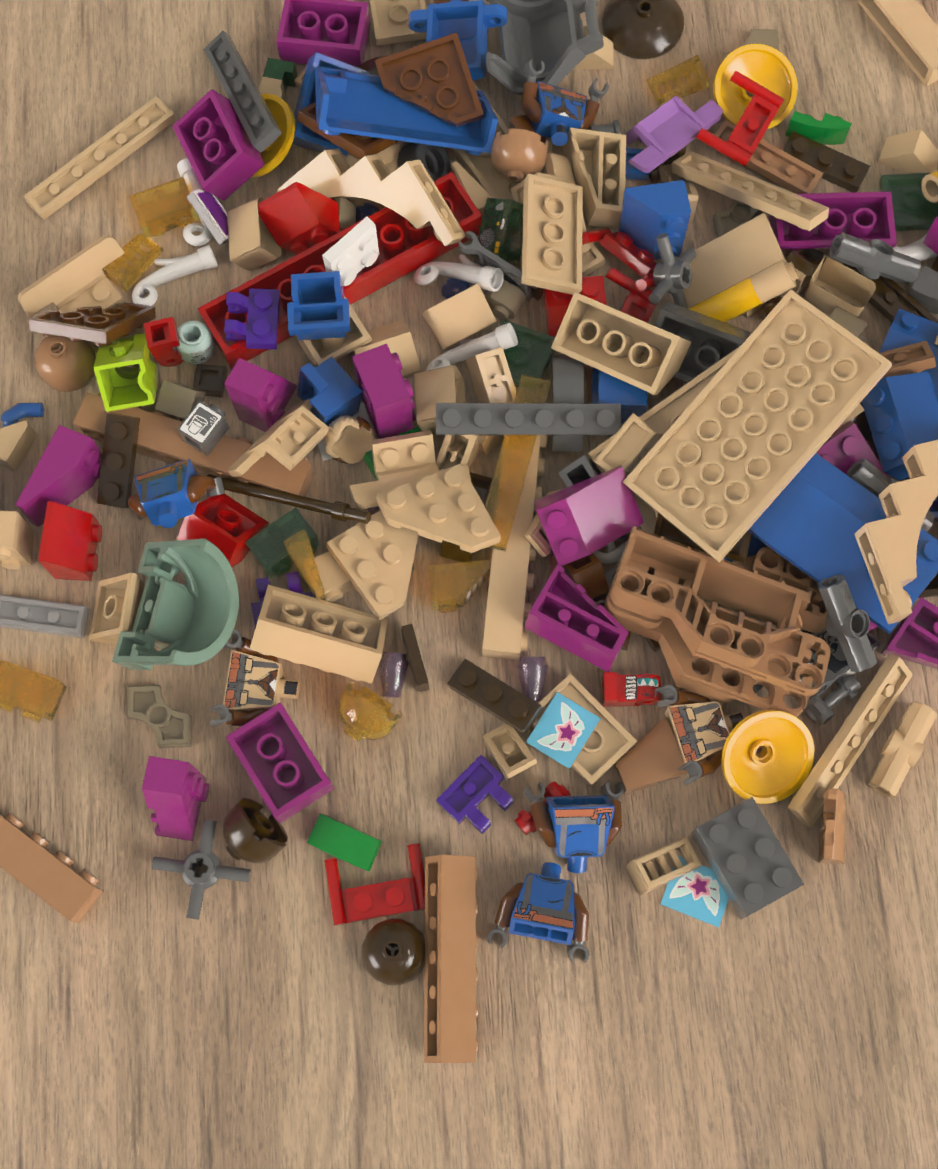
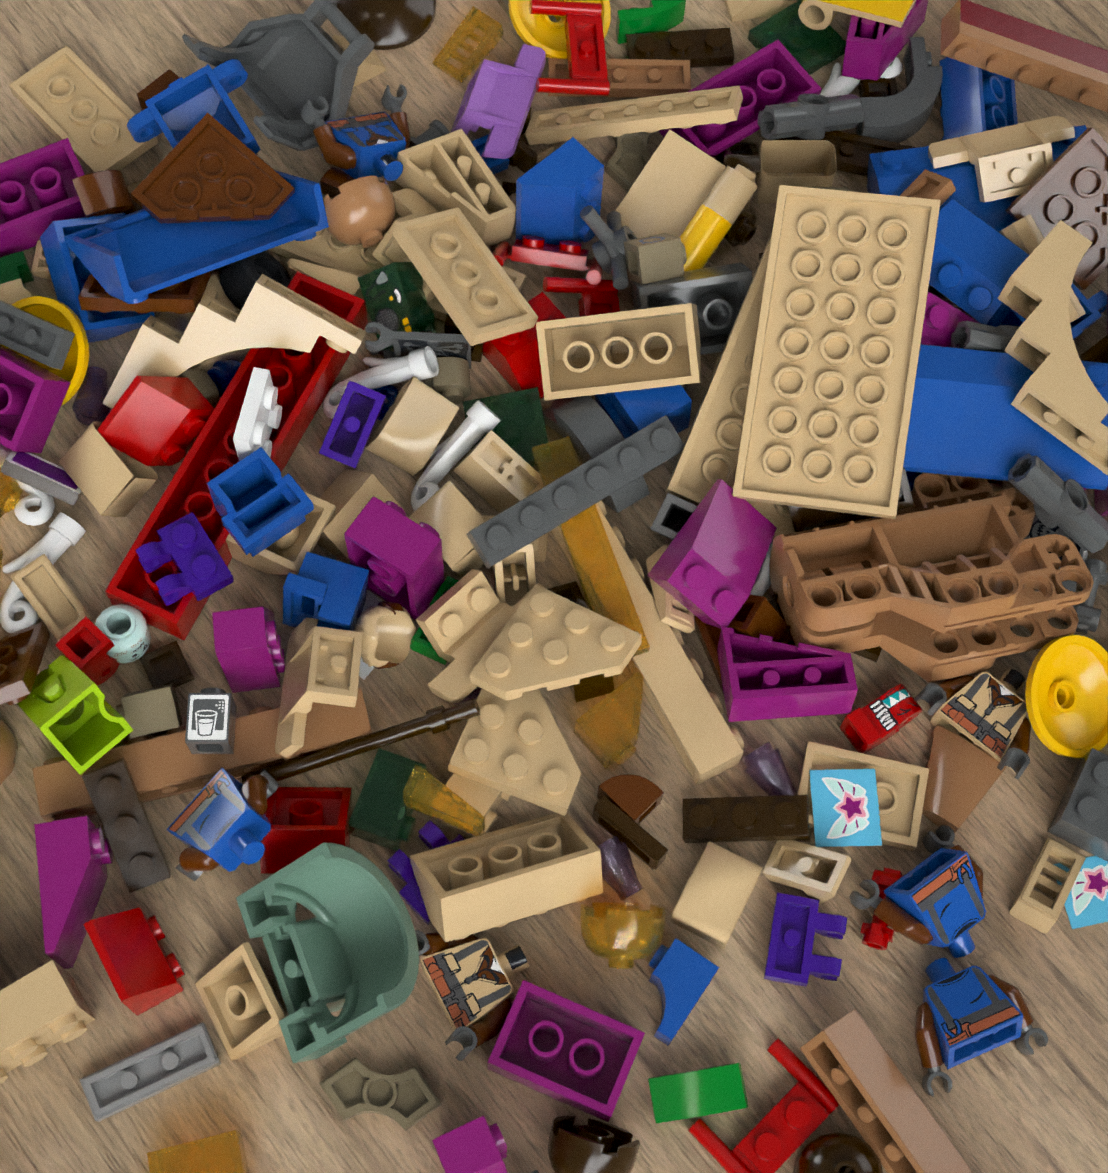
camera: 40 degrees left, 5 degrees down
tan tile [593,413,657,473] -> none
none -> tan tile [10,554,92,641]
none -> reddish brown brick [72,170,134,217]
none -> clear purple cone [72,367,111,426]
none -> dark purple brick [319,380,386,469]
none -> reddish brown brick [597,774,664,825]
none -> dark tan brick [624,233,687,285]
none -> blue arch [648,938,719,1046]
none -> tan piece [670,842,763,950]

